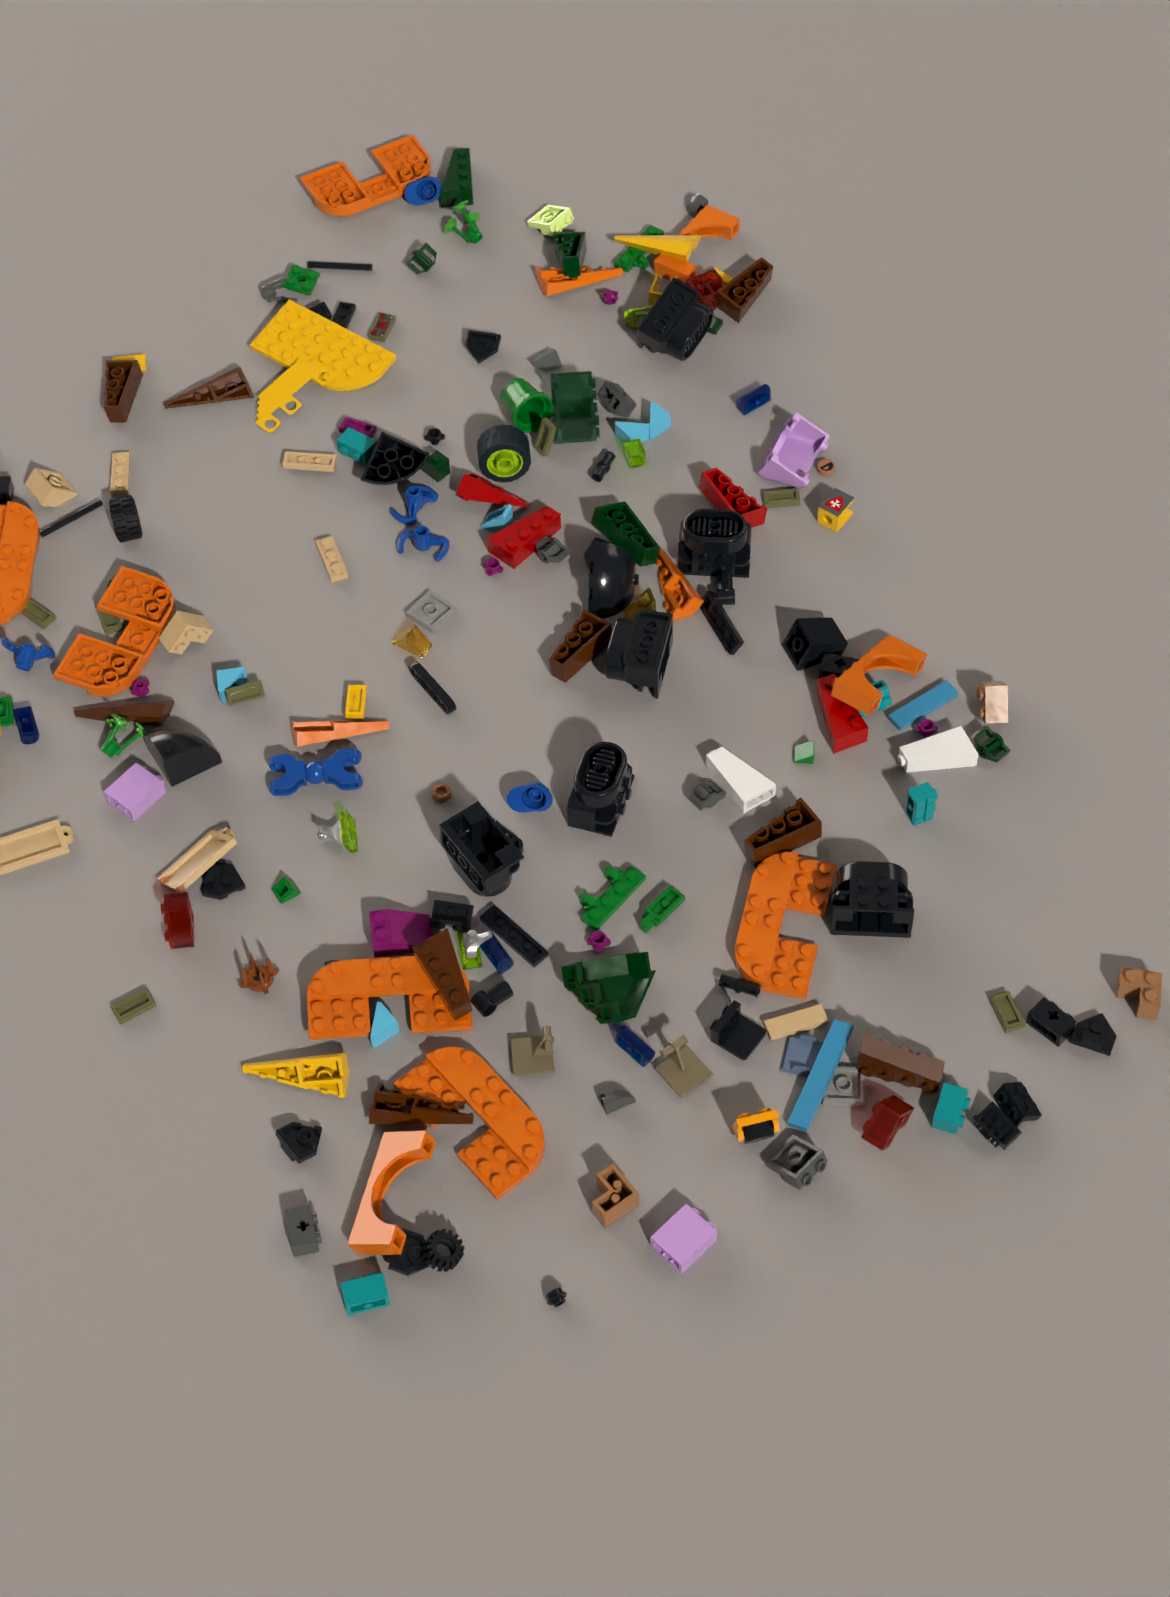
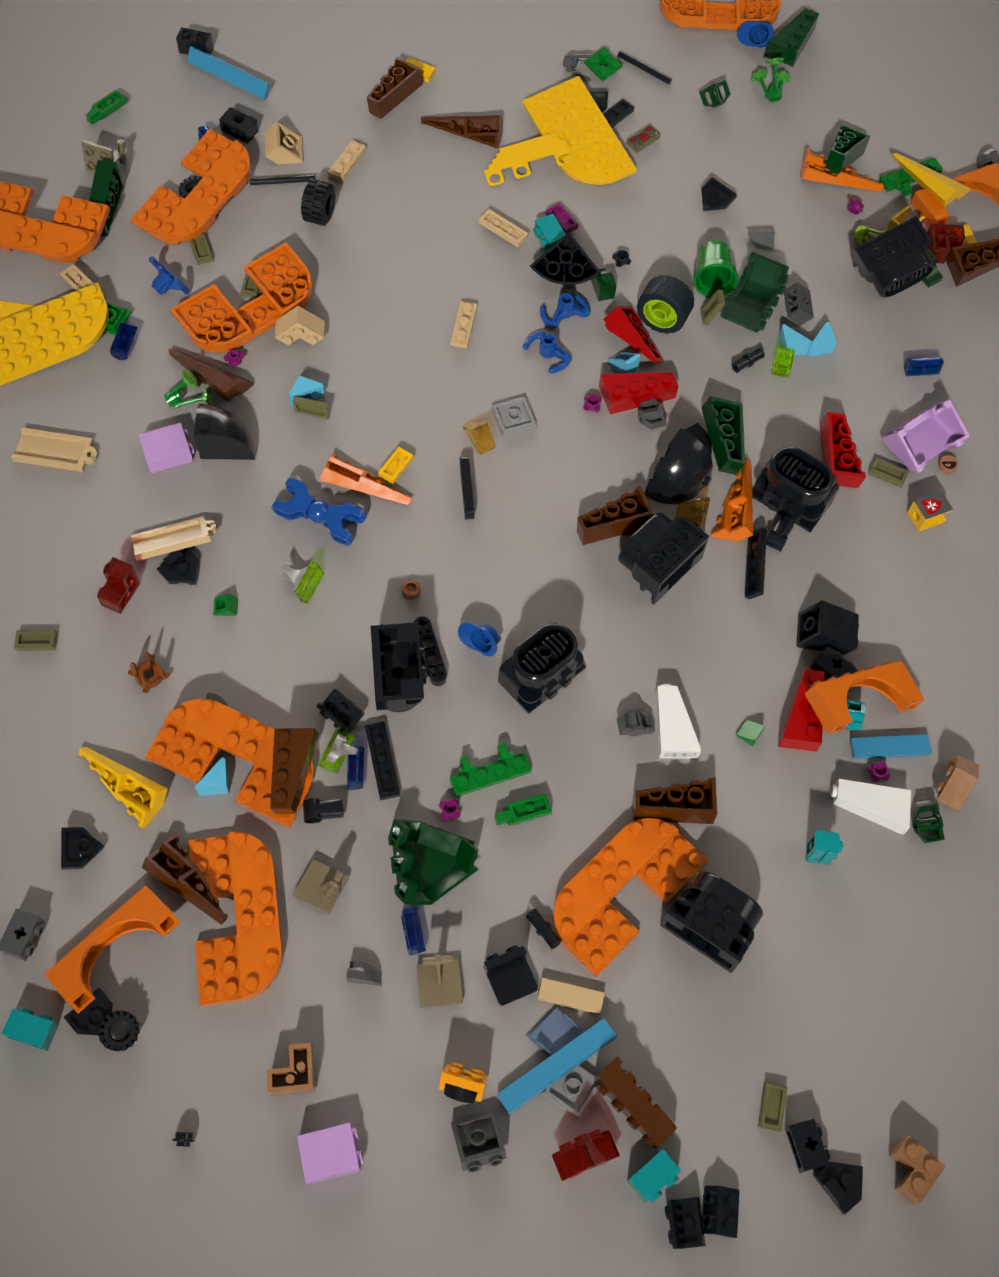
camera: 25 degrees right, 10 degrees up
magenta slope [369,909,432,958] -> none
yellowish green plate [527,205,574,236] -> none

